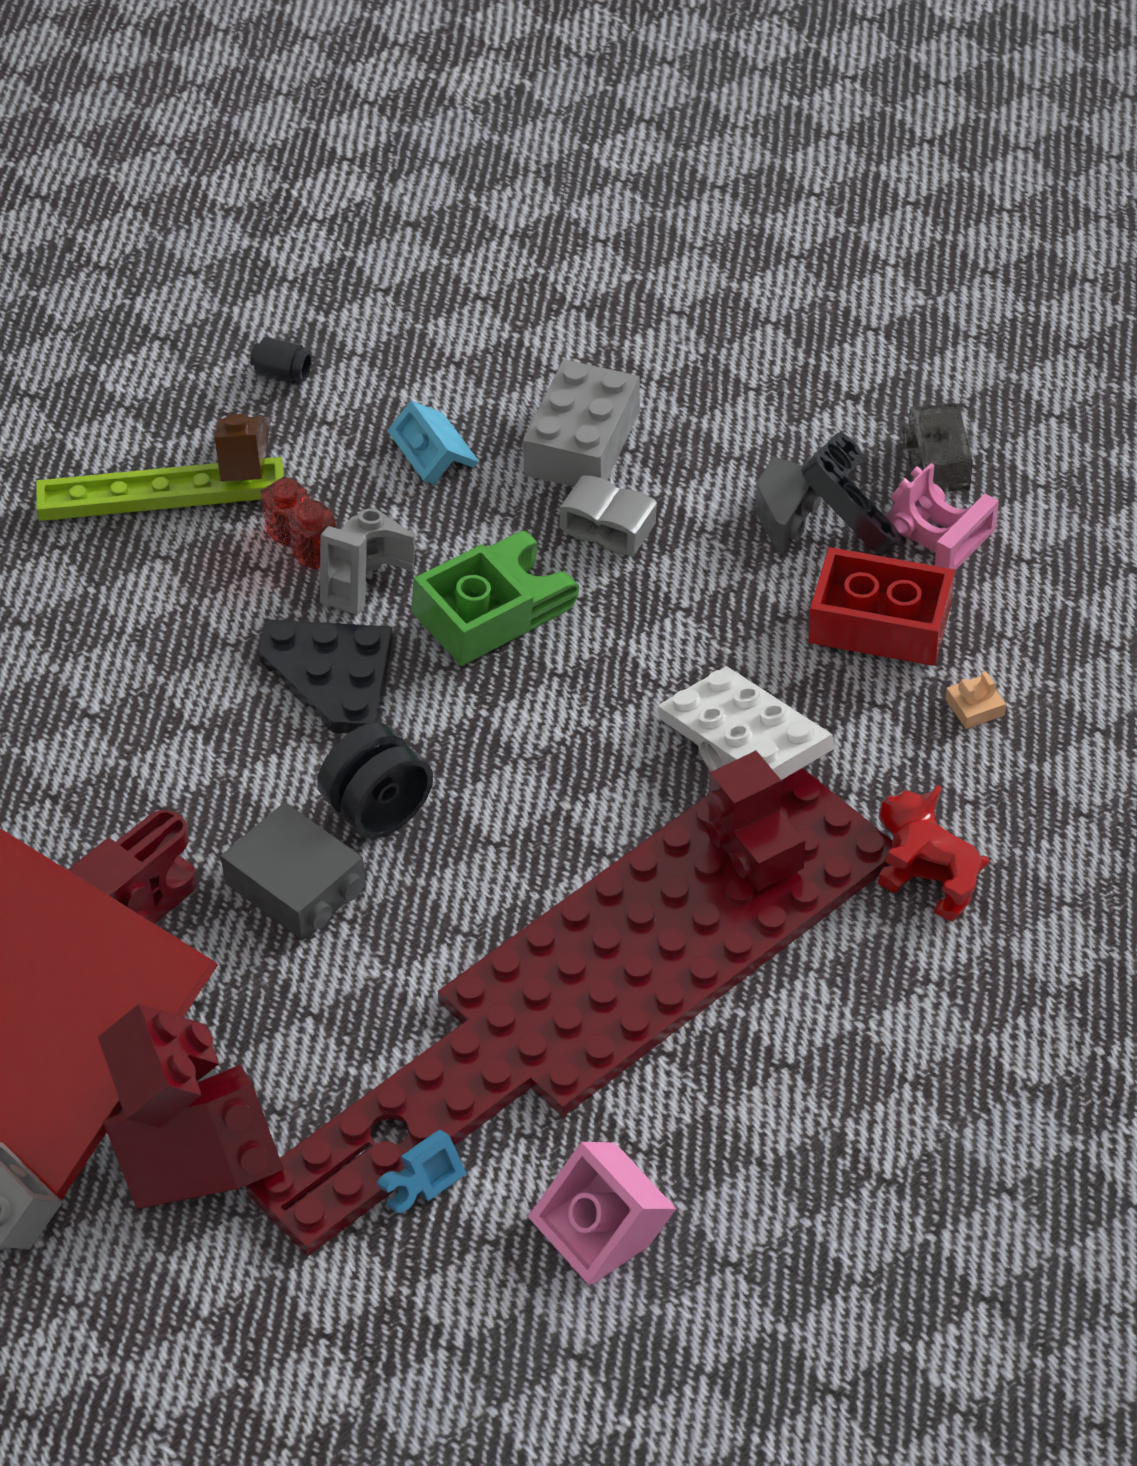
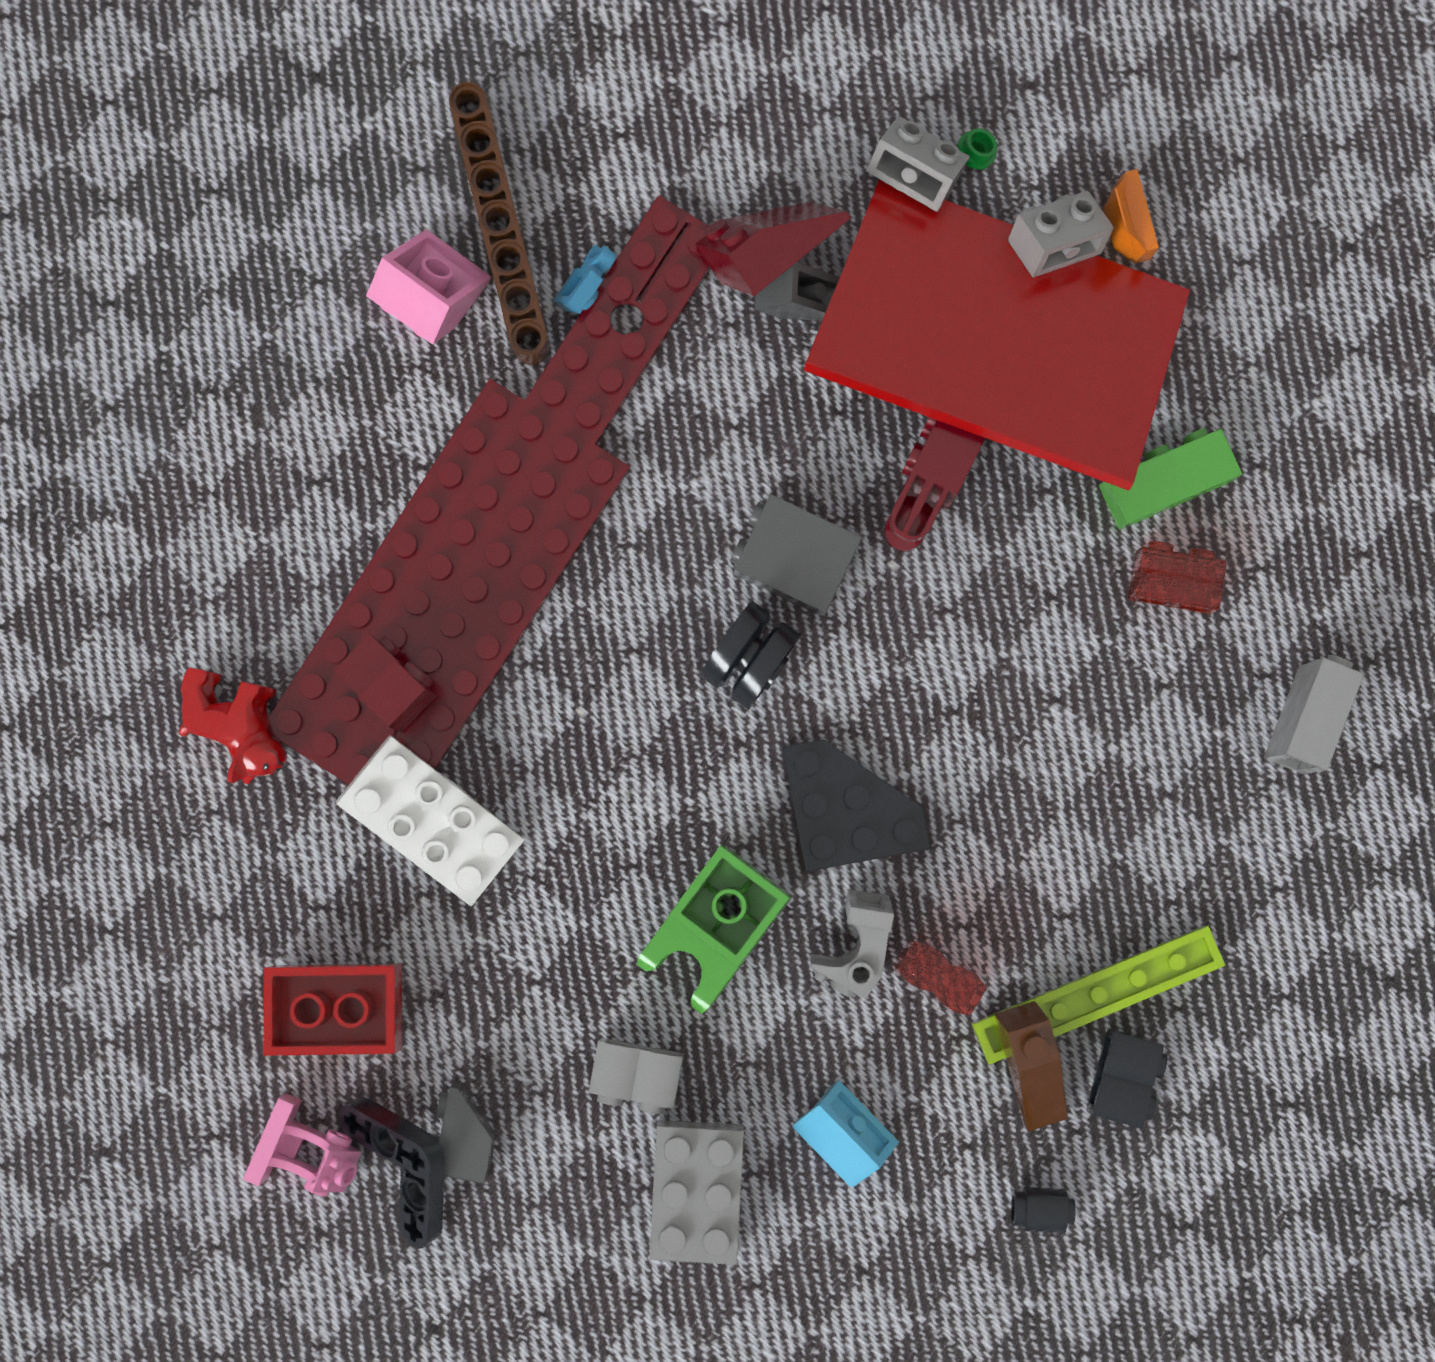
camera: 160 degrees right, 35 degrees up
dark red brick [98,1004,219,1128] -> none
clear smoke brick [902,403,973,492] -> none
light nougat tile [946,671,1006,729] -> none
none -> reddish brown beam [449,82,550,365]
none -> black brick [1086,1028,1168,1129]

